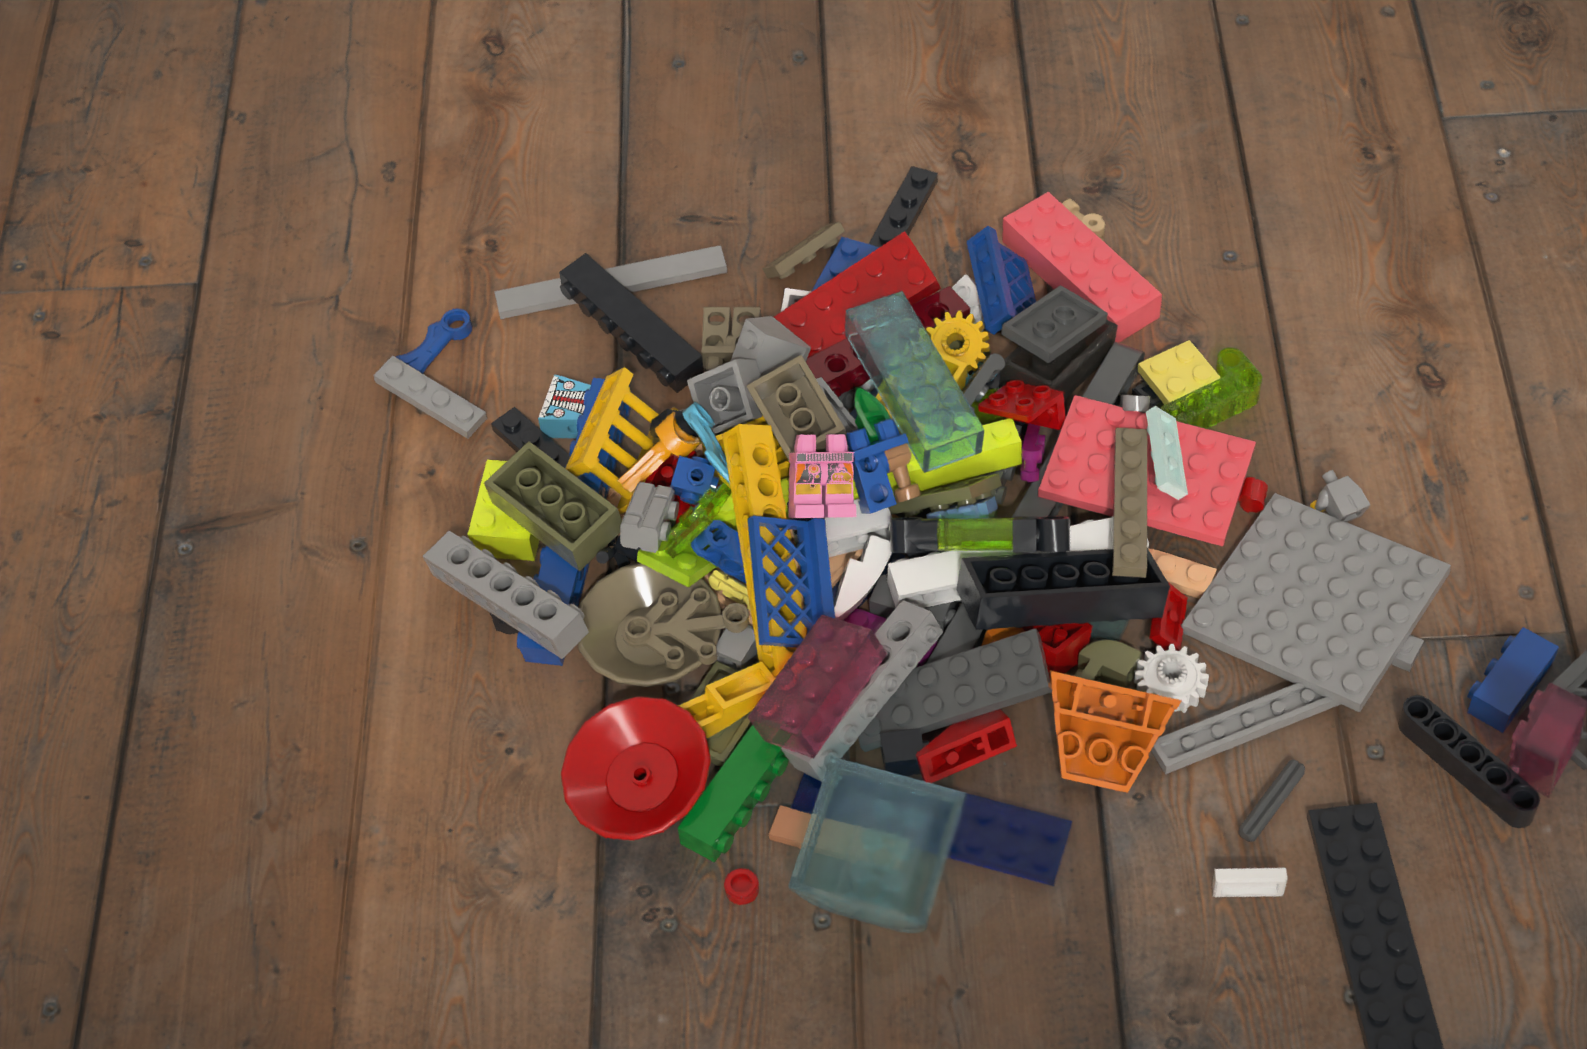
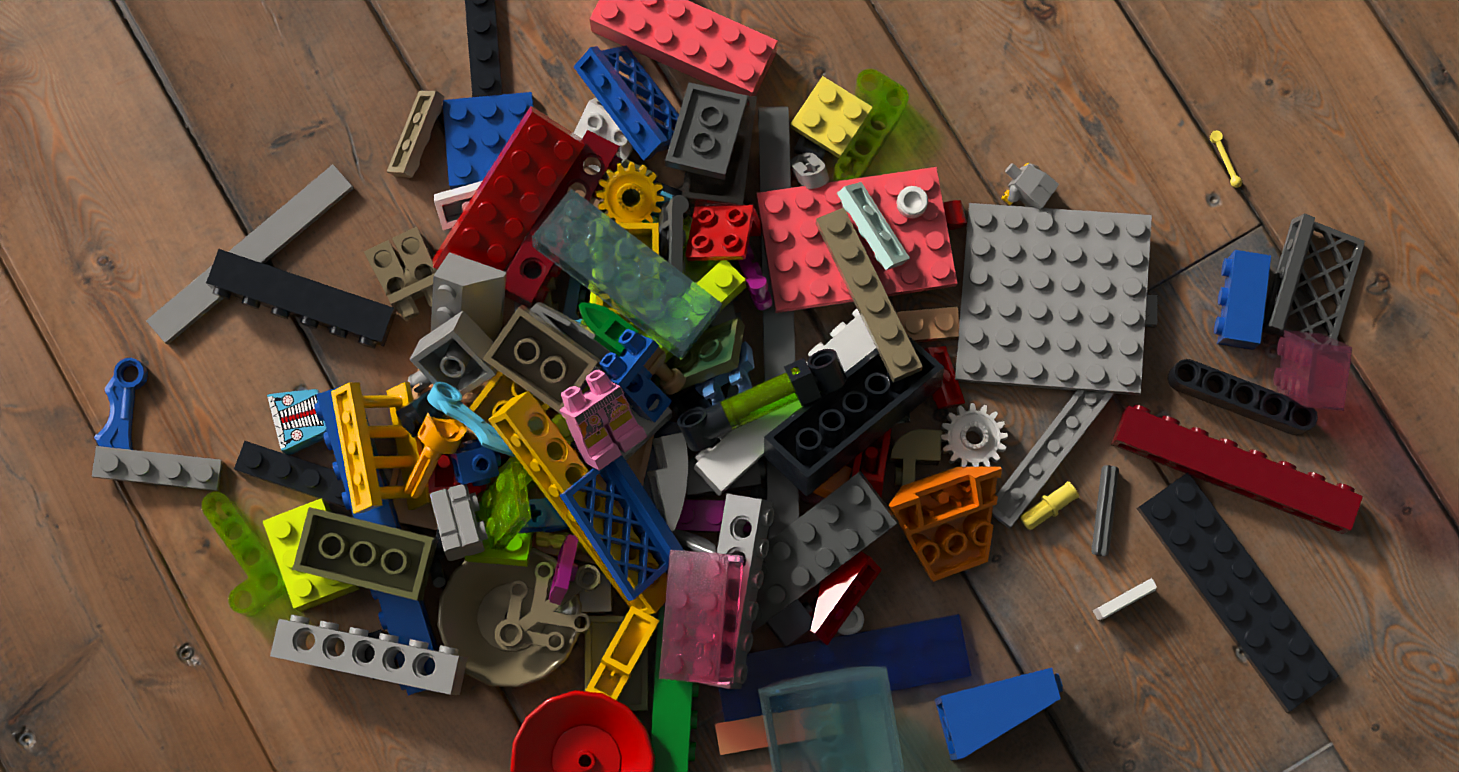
camera: 35 degrees left, 25 degrees up
none -> clear neon green beam [202,492,287,616]
none -> magenta plate [548,534,578,605]
none -> white tile [837,606,864,636]
none -> white tile [896,186,928,218]
none -> blue slope [934,668,1063,761]
none -> light yellow axle [1020,481,1079,530]
none -> dark red brick [1111,405,1363,534]
none -> light yellow hinge [1210,130,1242,188]

